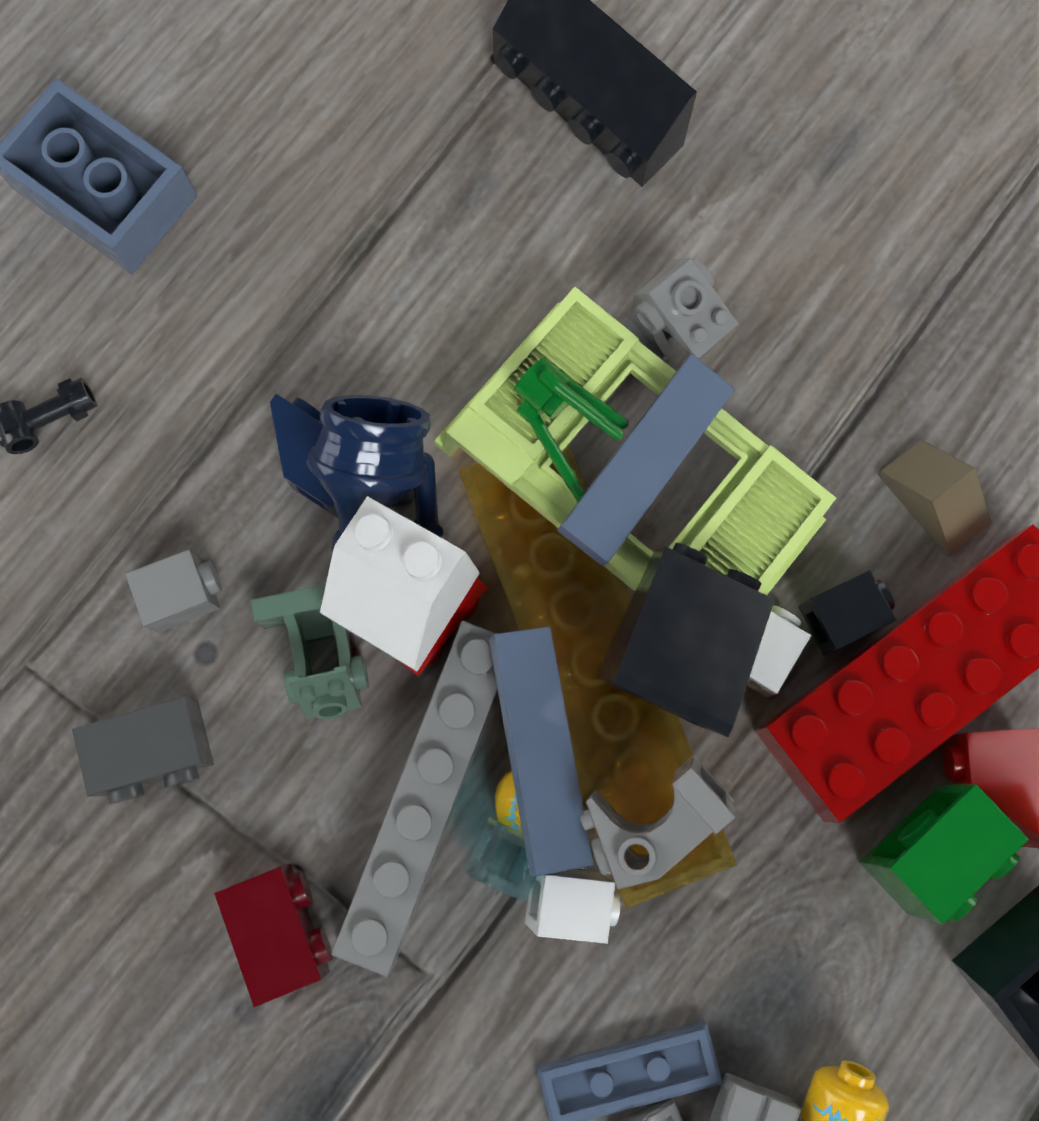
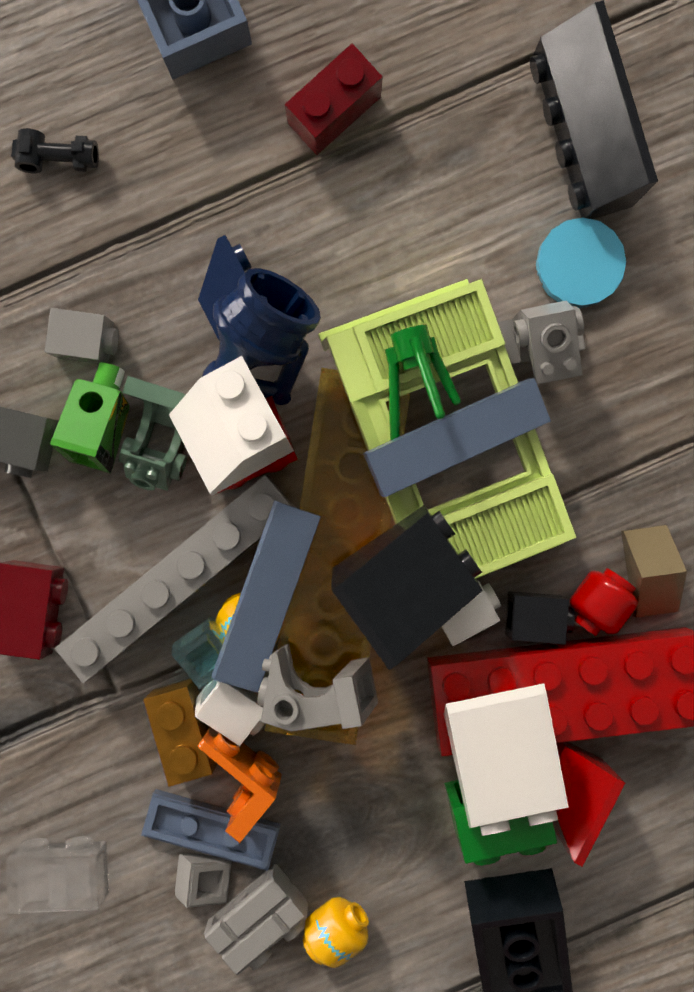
camera: 30 degrees right, 10 degrees up
none -> bright green torso [50,362,130,473]
none -> pearl gold brick [143,677,217,787]
none -> orange bracket [197,727,282,843]
none -> dark red piece [285,43,383,155]
none -> white slope [444,683,569,836]
none -> medium azure tile [536,217,626,308]
none -> red head [570,568,638,636]

